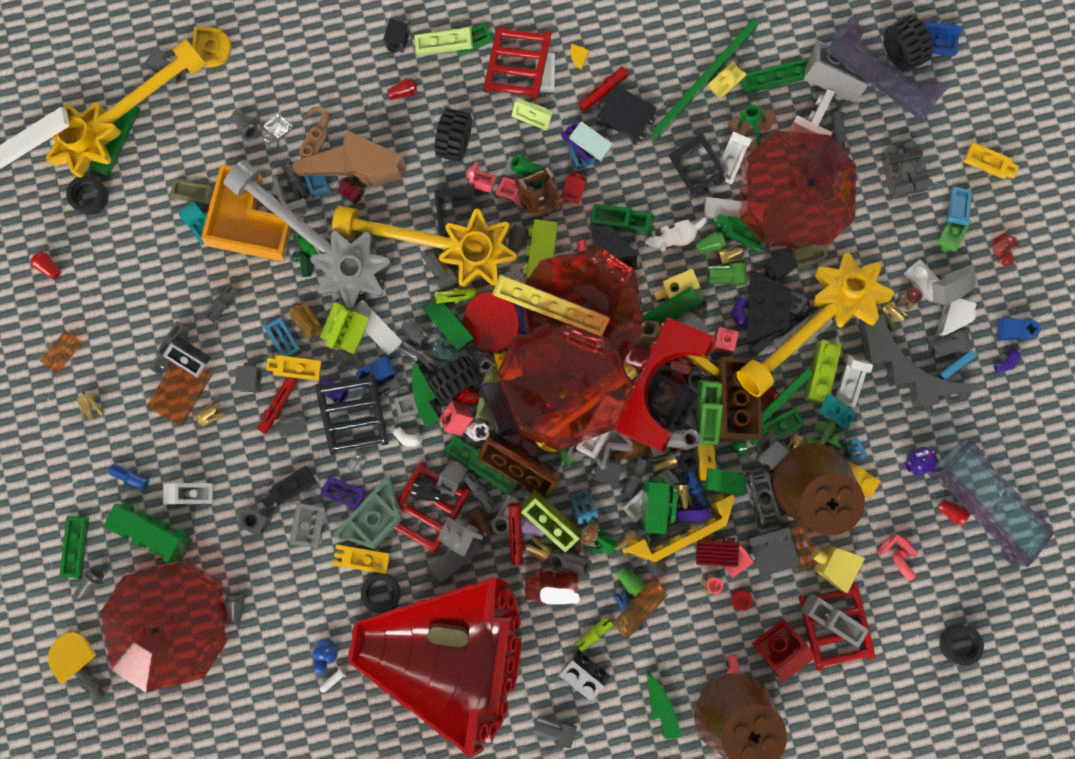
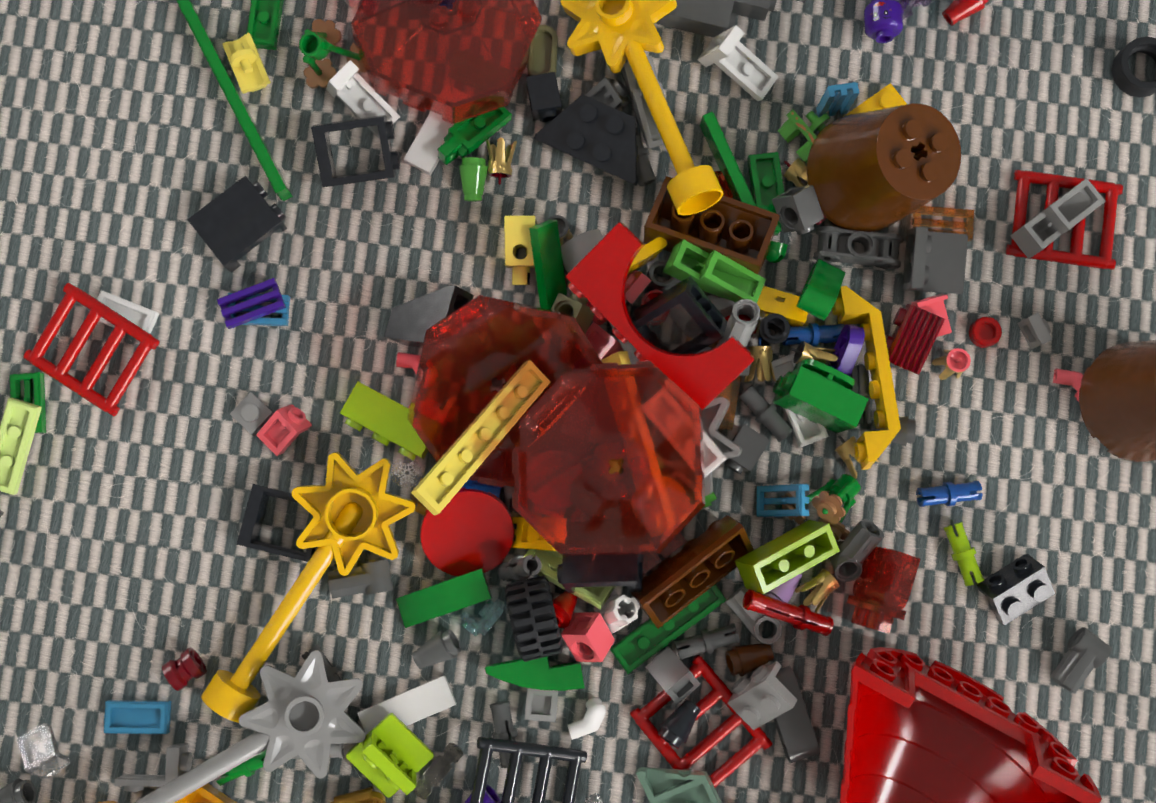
camera: 75 degrees left, 0 degrees up
dark grey pin [281,161,309,200] -> none
medium nougat slope [292,106,407,187] -> none
dark green arm [293,250,312,277] -> none
blue piece [356,356,396,388] -> none
red cone [387,78,418,100] -> none
dark grey pin [399,341,440,372] -> none
olive tile [427,623,469,648] -> none
black tyre [434,108,472,162] -> none
lime pin [435,287,476,304] -> none
coral bracket [467,161,497,193] -> none
dark grey cone [508,225,529,255] -> none
green piece [510,154,545,189] -> none
yellowish green plate [512,97,553,131] -> none
reddish brown piece [515,166,564,217] -> none
red bracket [560,171,588,204] -> none
light aqua tile [569,122,613,161] -> none
yellow tile [570,44,589,70] -> none
red pin [577,66,629,113] -> none
green slope [590,204,655,236] -> none
clear orange tile [613,580,668,639] -> none
bright green cone [616,567,646,597] -> none
white animal [645,216,707,251] -> none
green slope [646,673,681,739] -> none
bright green piece [707,263,747,286] -> none
coral brick [711,327,739,355] -> none
dark purple arm [731,297,748,327] -> none
red slope [751,619,815,683] -> none
lime brick [803,339,842,405] -> none
light yellow torso [811,545,865,593] -> none
teal plate [819,395,856,431] -> none
coral bracket [876,534,918,557] -> none
coral arm [893,549,916,581] -> none
none -> light grey plate [1017,313,1053,350]

